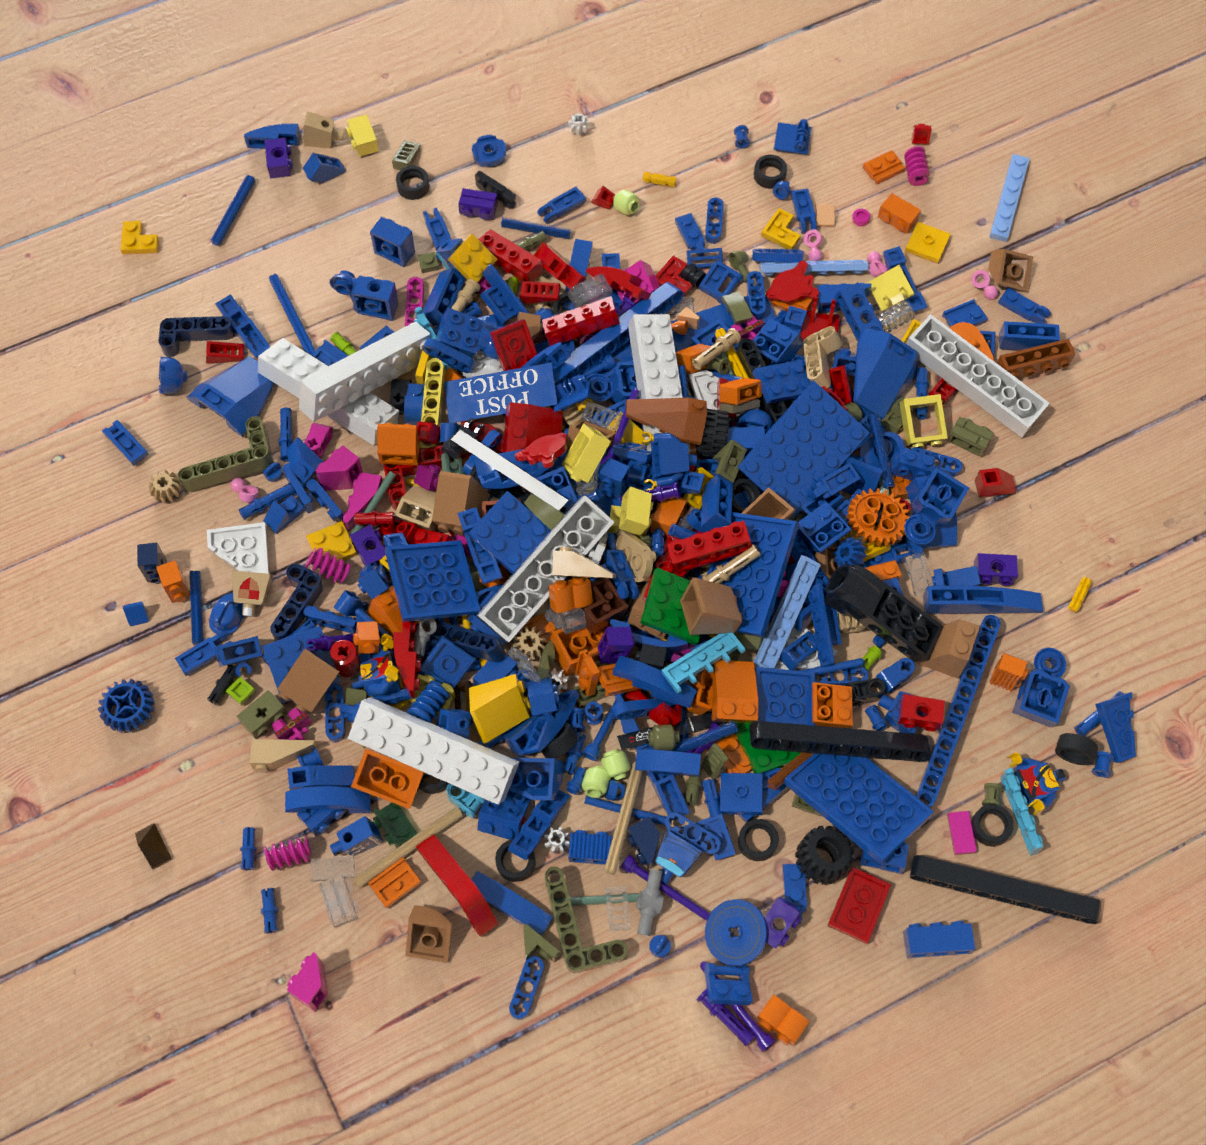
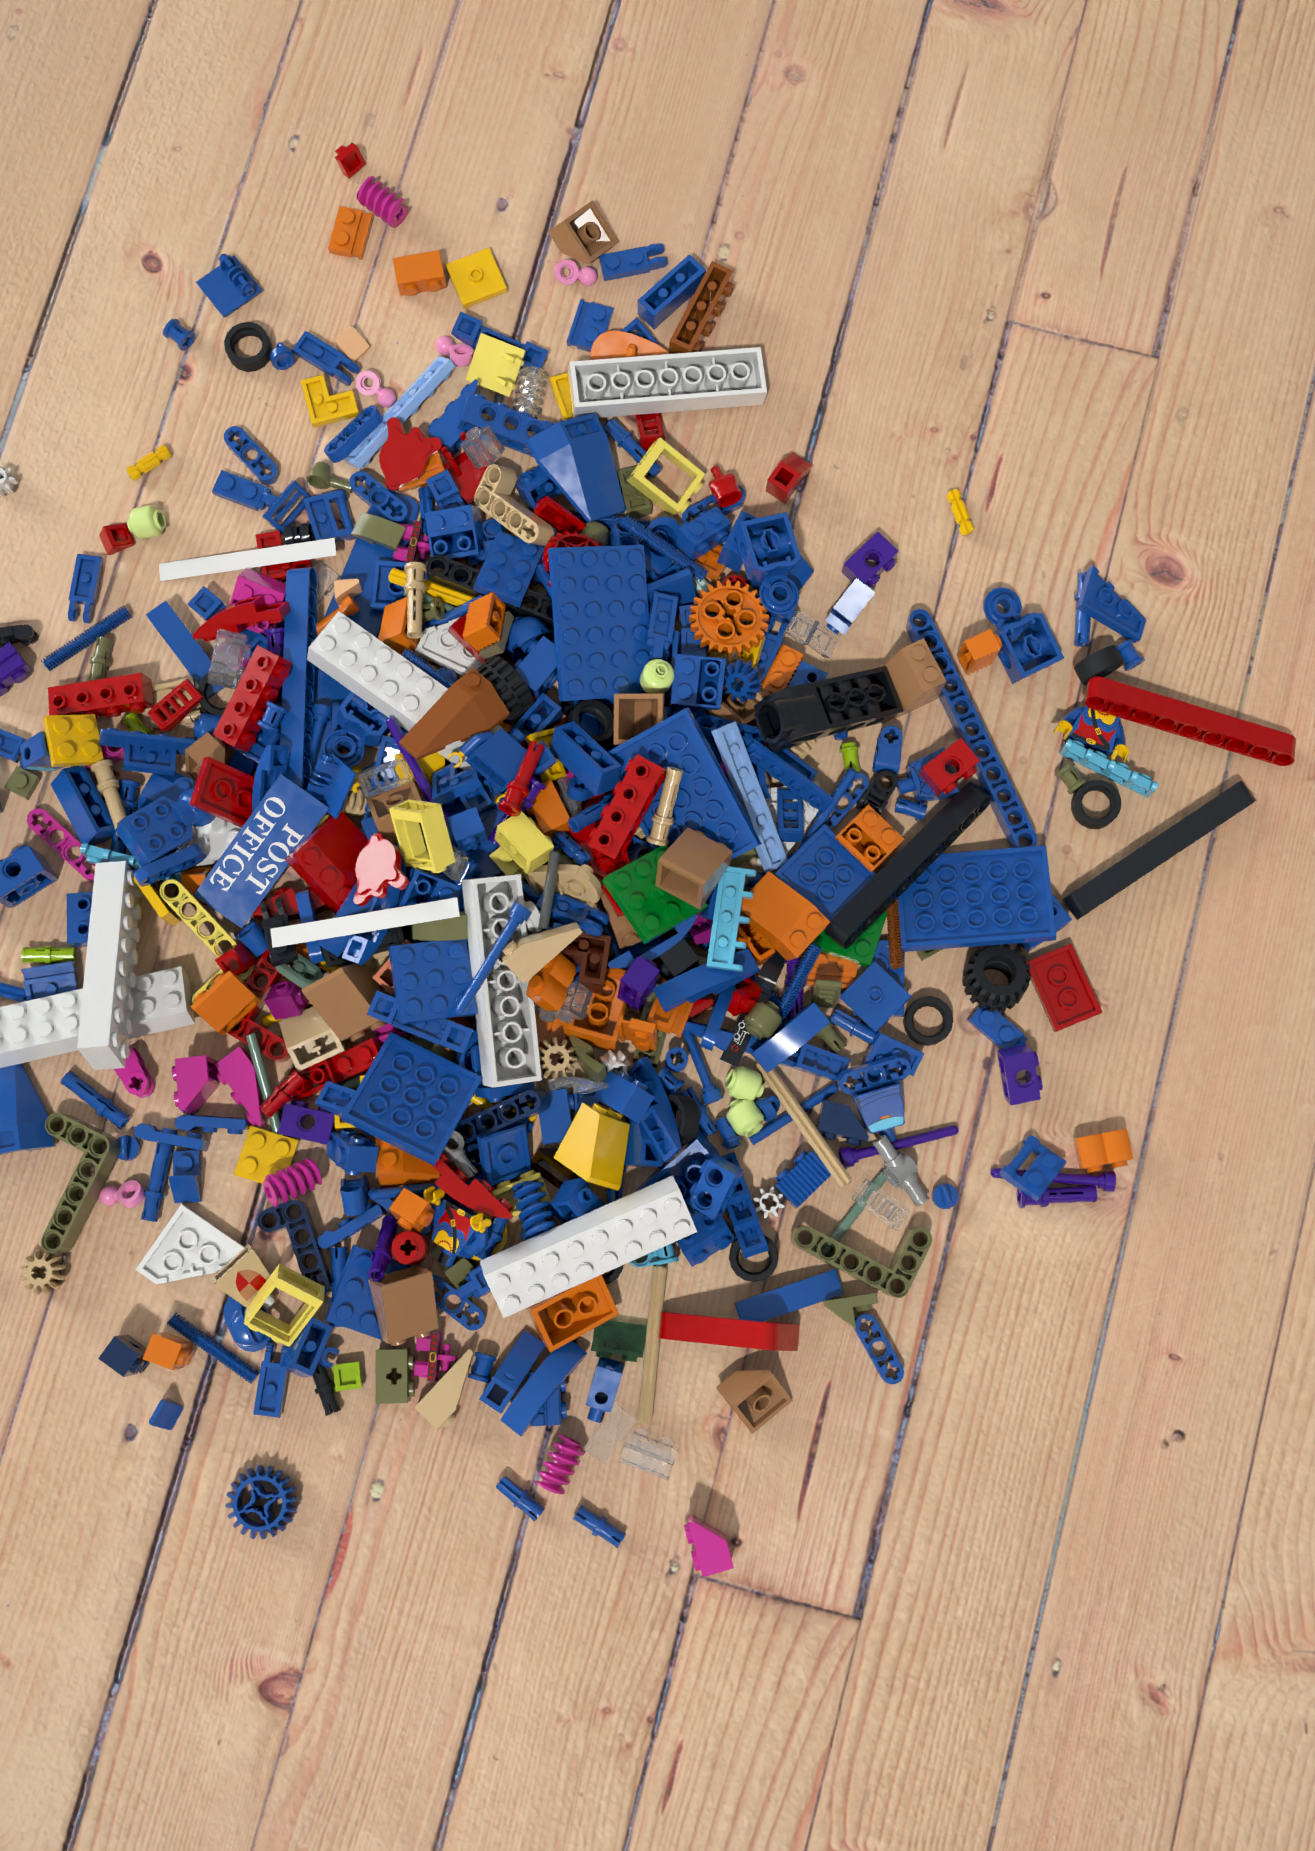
camera: 50 degrees left, 15 degrees up
dark brown slope [135,823,172,870] -> none
blue slope [287,437,323,483] -> none
orange plate [368,857,421,909] -> none
black piece [390,379,412,415] -> none
blue brick [404,383,425,426] -> none
red slope [534,242,586,292] -> none
blue piece [705,899,768,966] -> none
olive slope [713,440,747,483] -> none
dark pink tile [852,209,870,227] -> none
blue brick [903,921,975,958] -> none
blue slope [923,586,1043,614] -> none
olive brick [947,417,994,457] -> none
dark pink tile [947,811,977,855] -> none
light blue plate [989,154,1030,242] -> none
none -> white sticker [159,538,336,581]
none -> light yellow window [244,1263,325,1347]
none -> blue bush [257,700,288,733]
none -> blue piece [455,902,532,1016]
none -> clear brick [460,426,505,469]
none -> red pin [498,741,545,817]
none -> dark grey bar [538,852,560,930]
none -> yellowish green head [640,659,674,694]
none -> blue brick [688,1155,744,1220]
none -> red piece [708,465,742,507]
none -> red beam [1085,677,1296,766]

